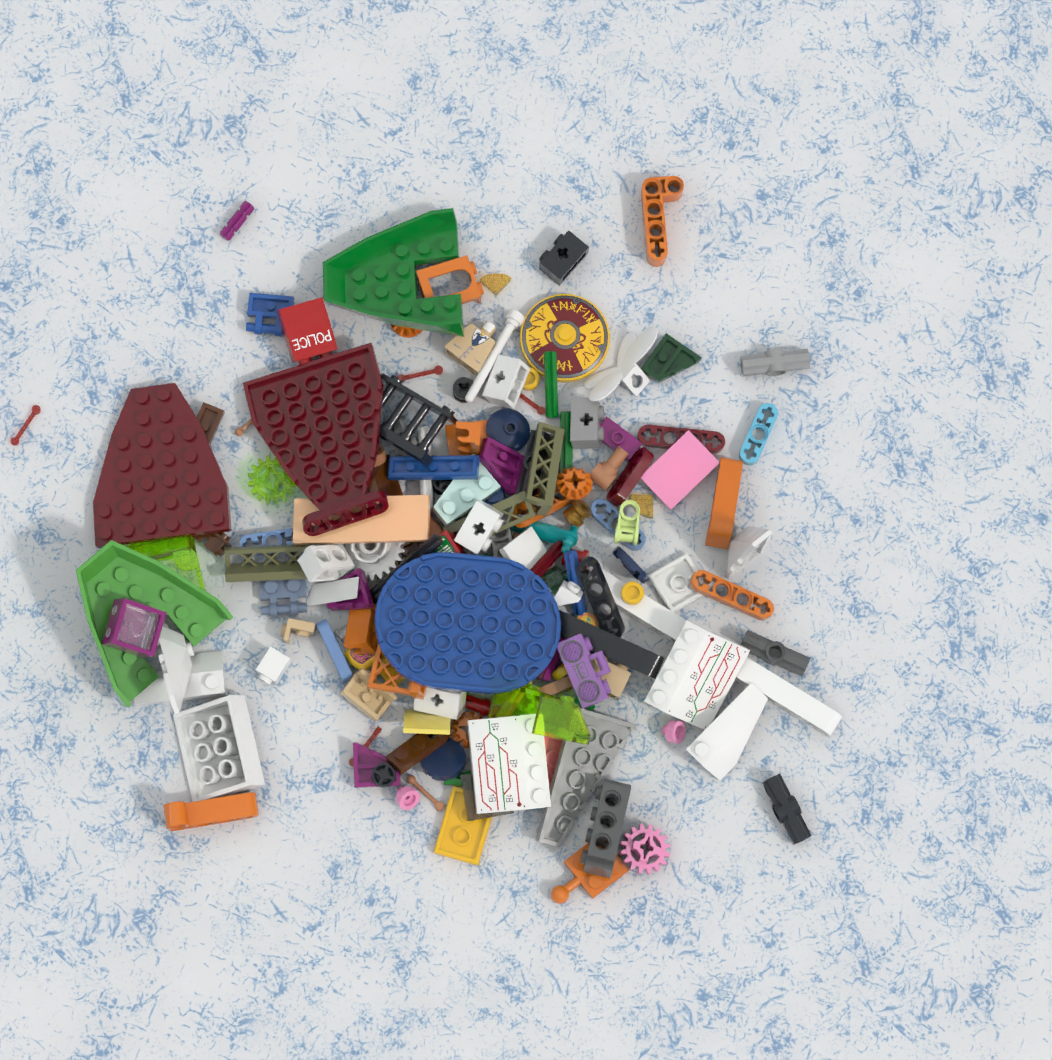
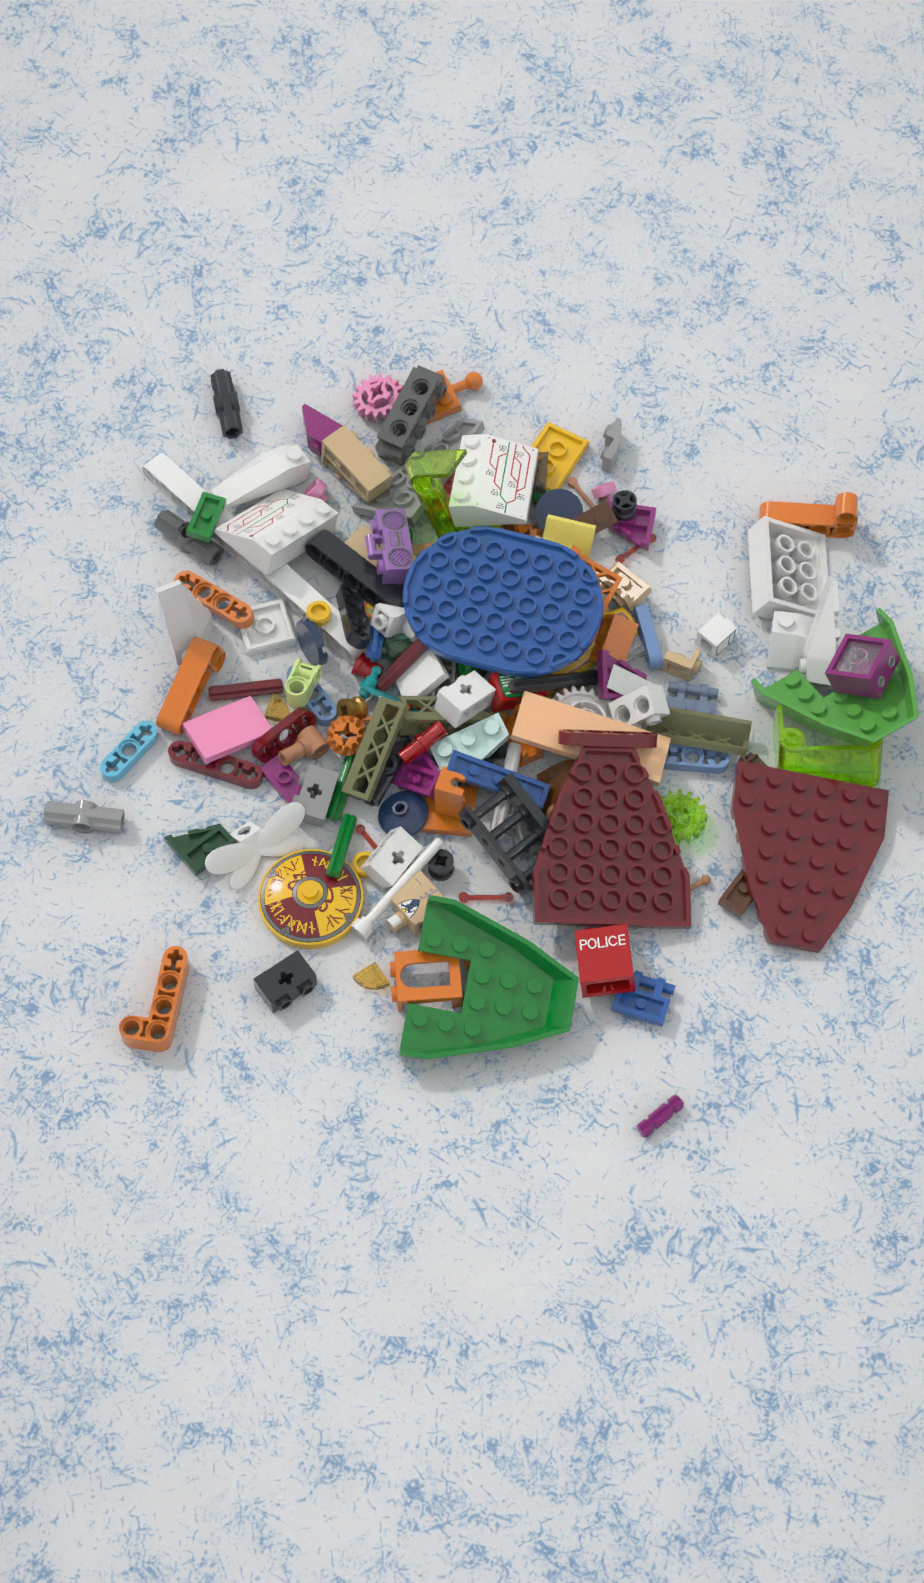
camera: 160 degrees left, 15 degrees down
none -> green plate [186,492,226,543]
none -> dark red axle [208,678,283,701]
none -> magenta slope [302,403,343,455]
none -> tan wedge [321,425,392,503]
none -> red pin [397,721,448,766]
none -> light grey slope [600,417,622,473]

